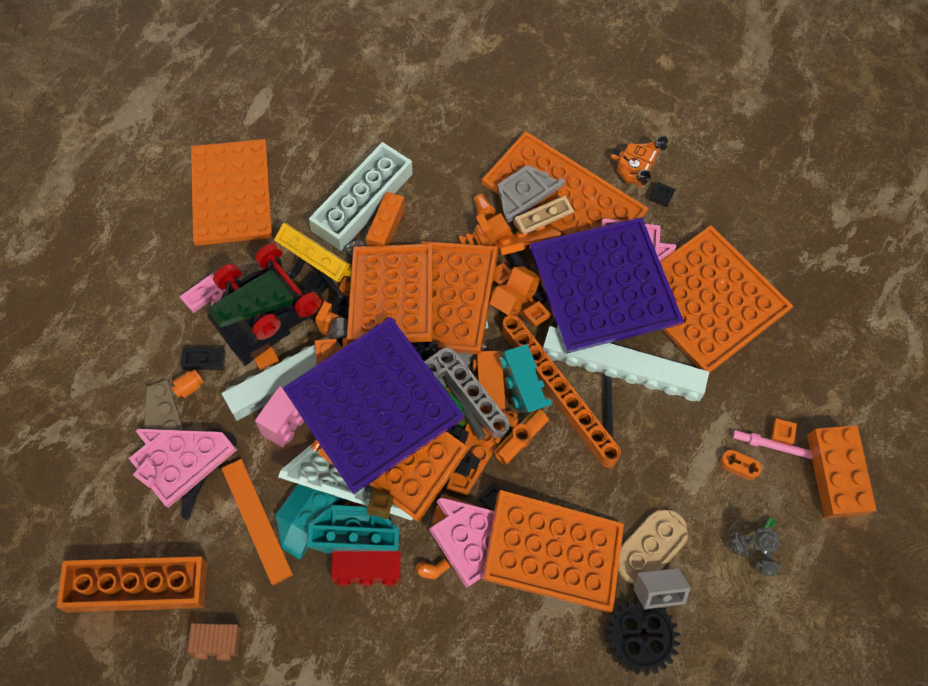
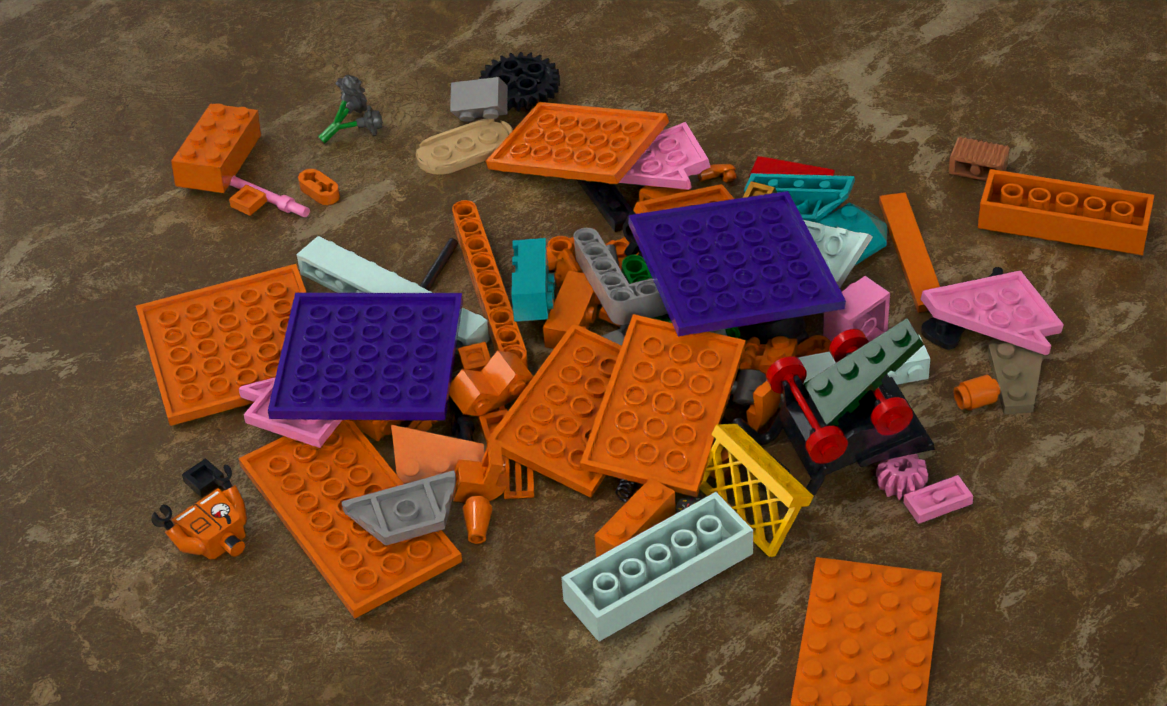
camera: 155 degrees left, 20 degrees down
bright pink tile [133,457,157,489] -> none
black plate [181,347,226,370] -> none
tan slope [513,196,574,235] -> none

